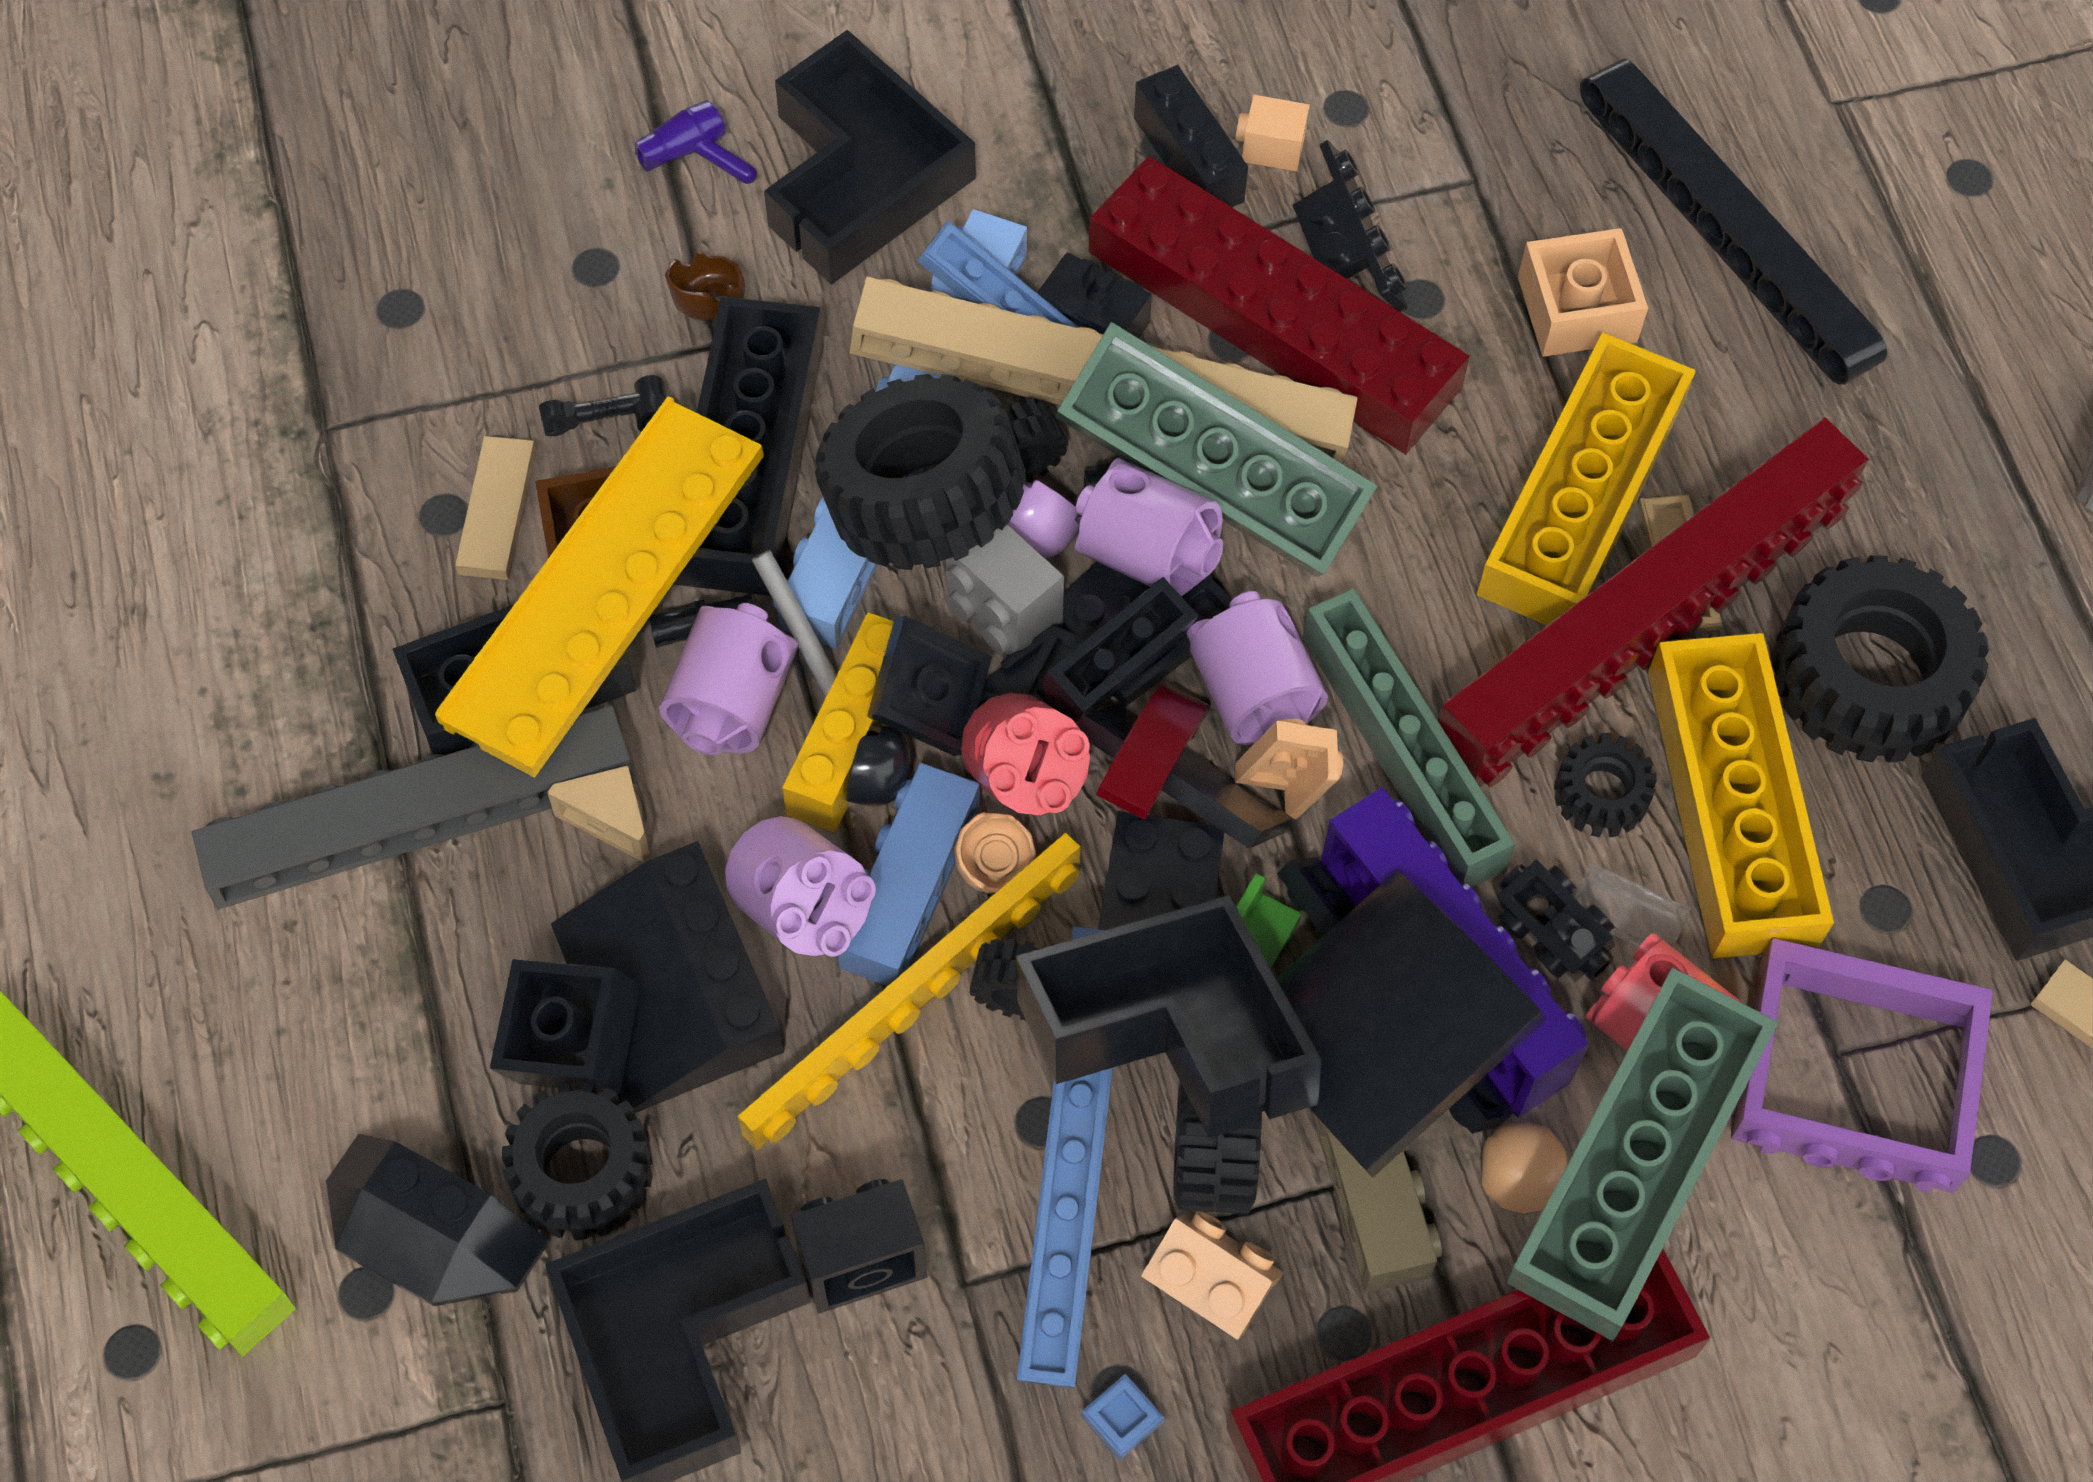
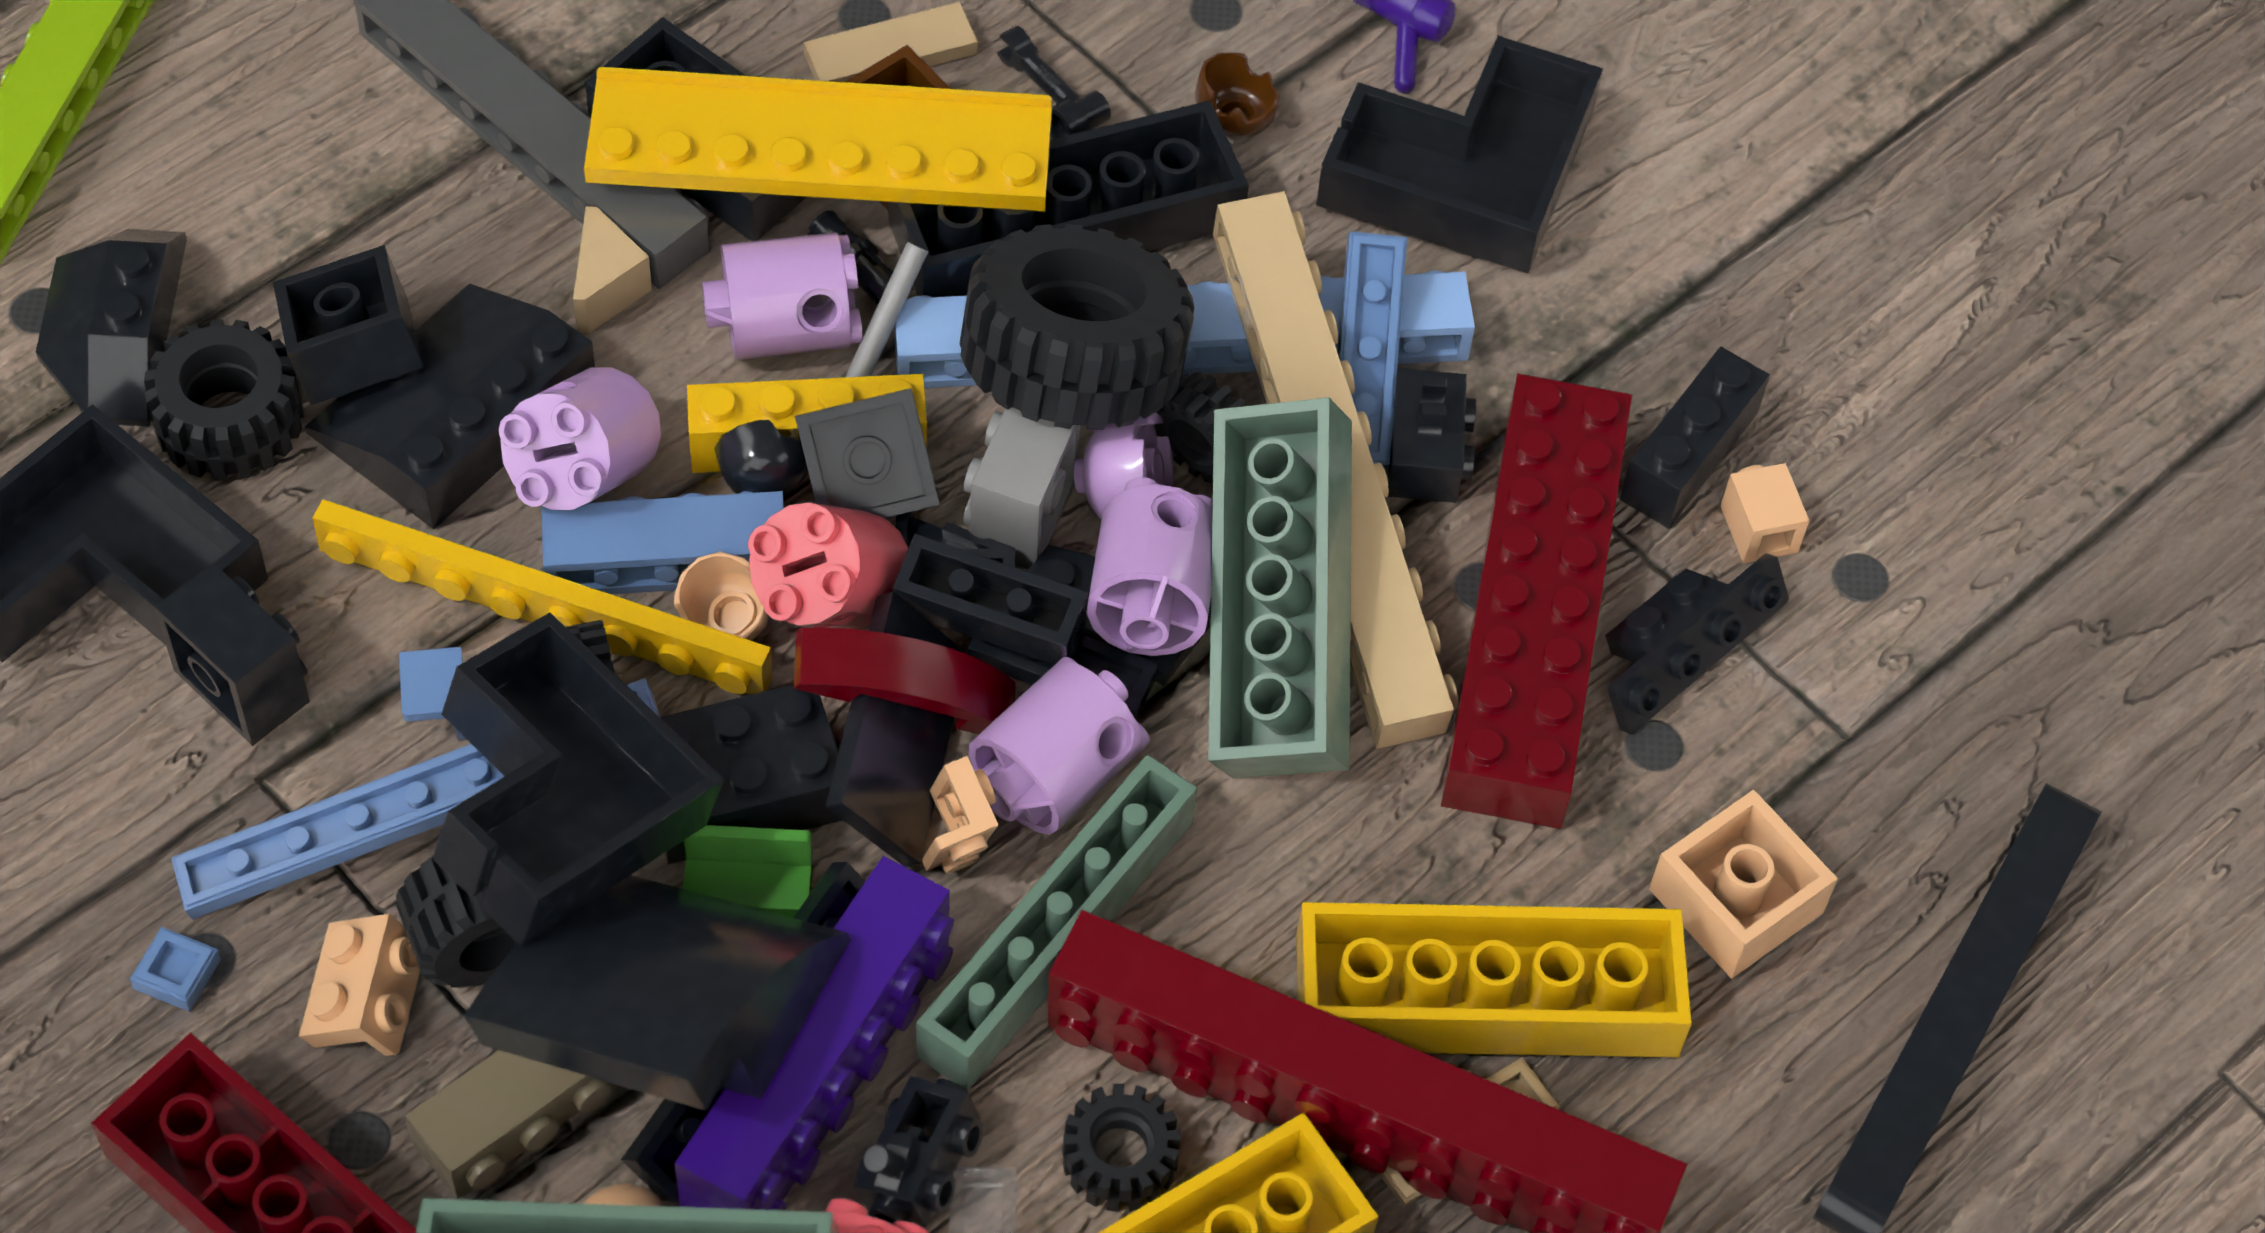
camera: 60 degrees right, 5 degrees down
none -> medium blue panel [399,647,466,740]

